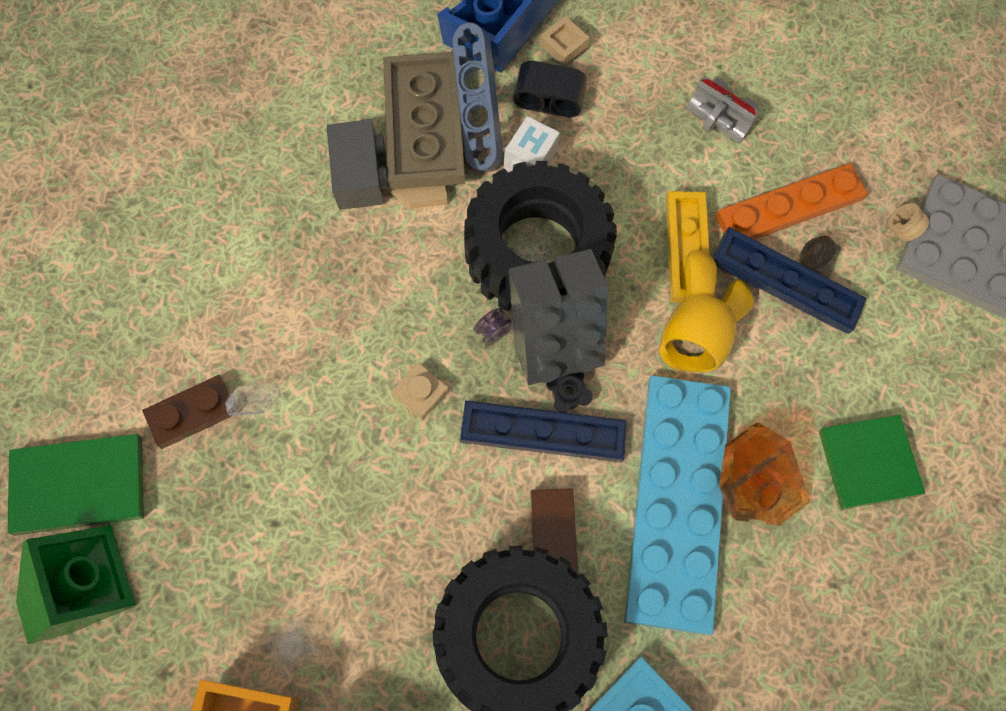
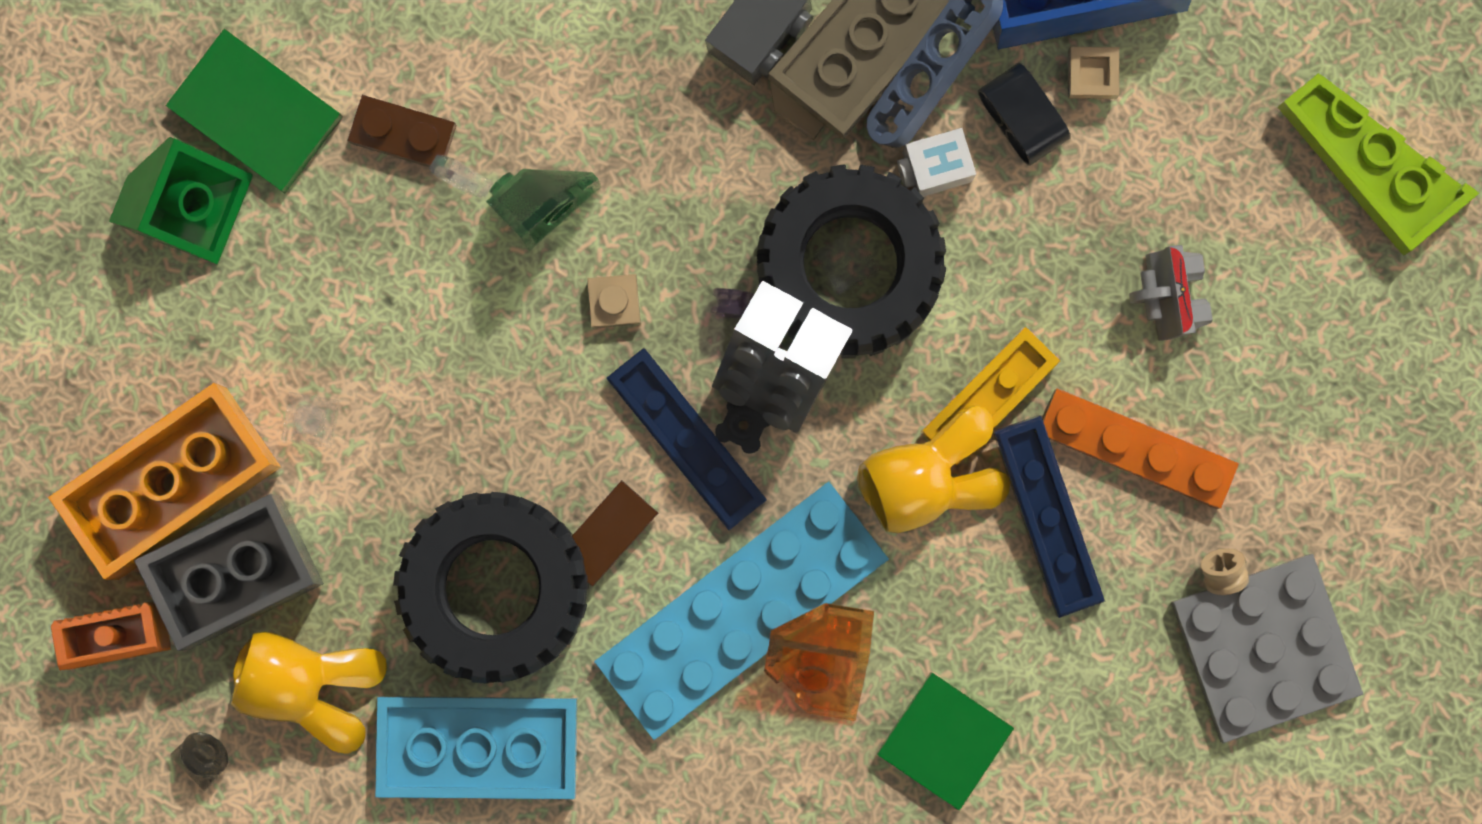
camera: 50 degrees right, 15 degrees up
clear smoke plate [800,236,841,278] -> none
none -> clear green slope [486,169,601,251]

